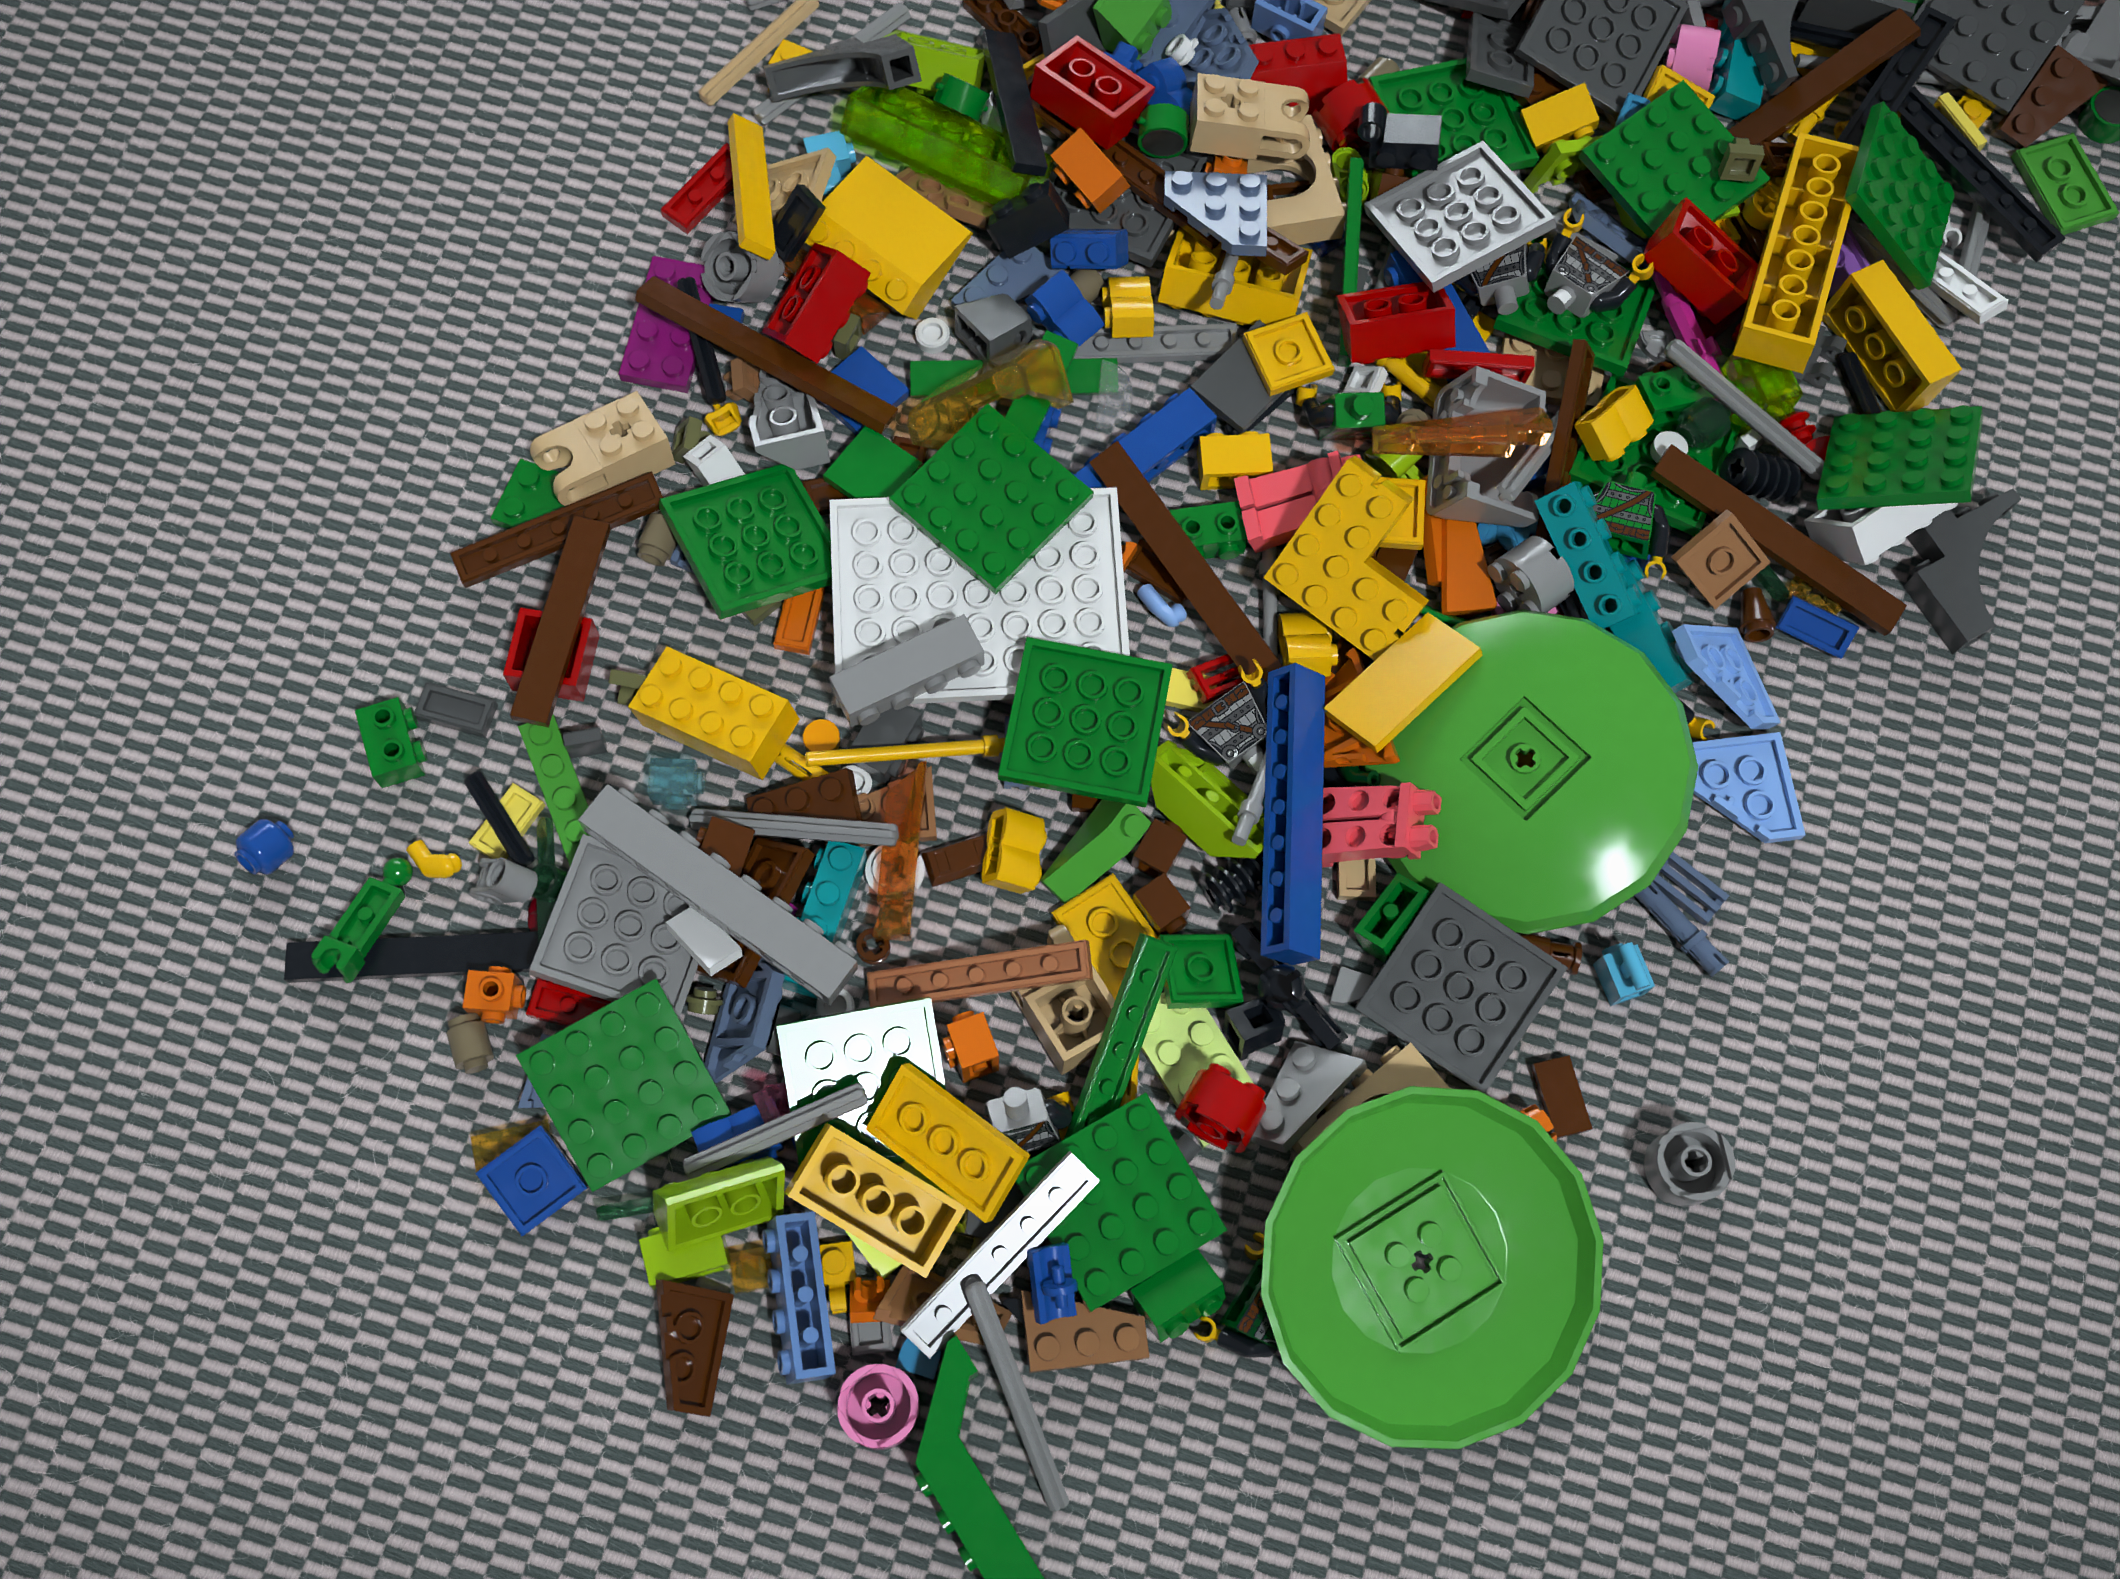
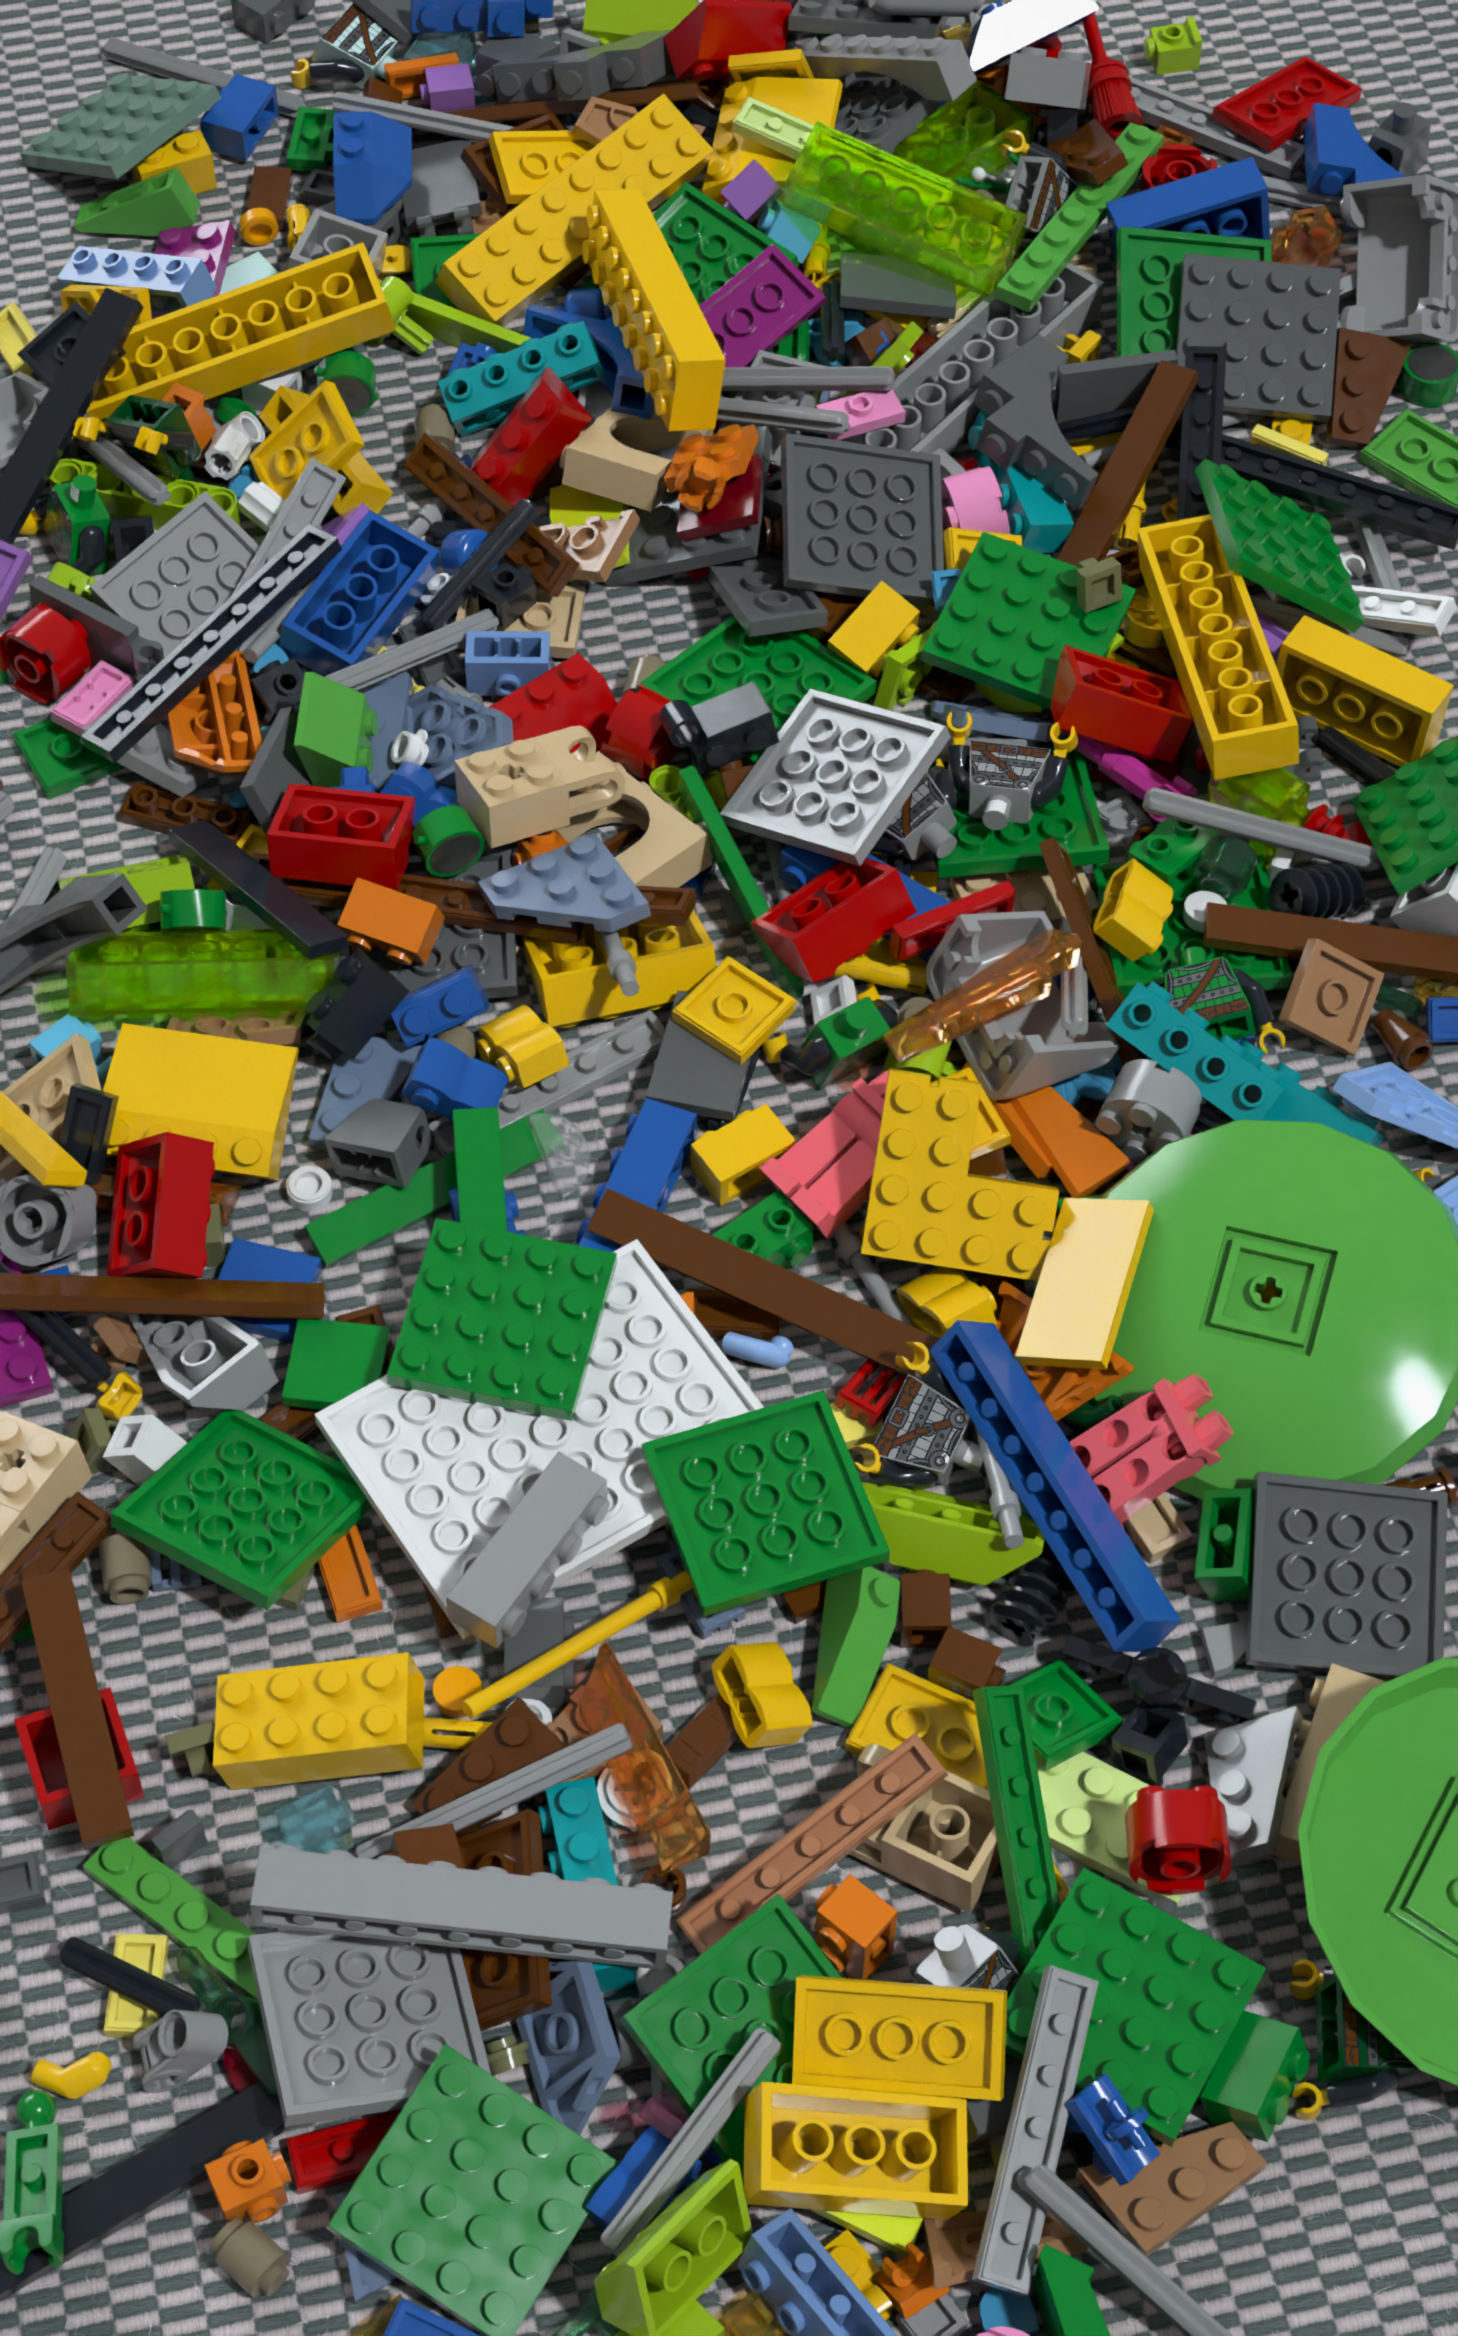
camera: 25 degrees left, 15 degrees down
white tile [666,907,743,976] -> none
clear yellow windscreen [907,339,1074,450] -> none

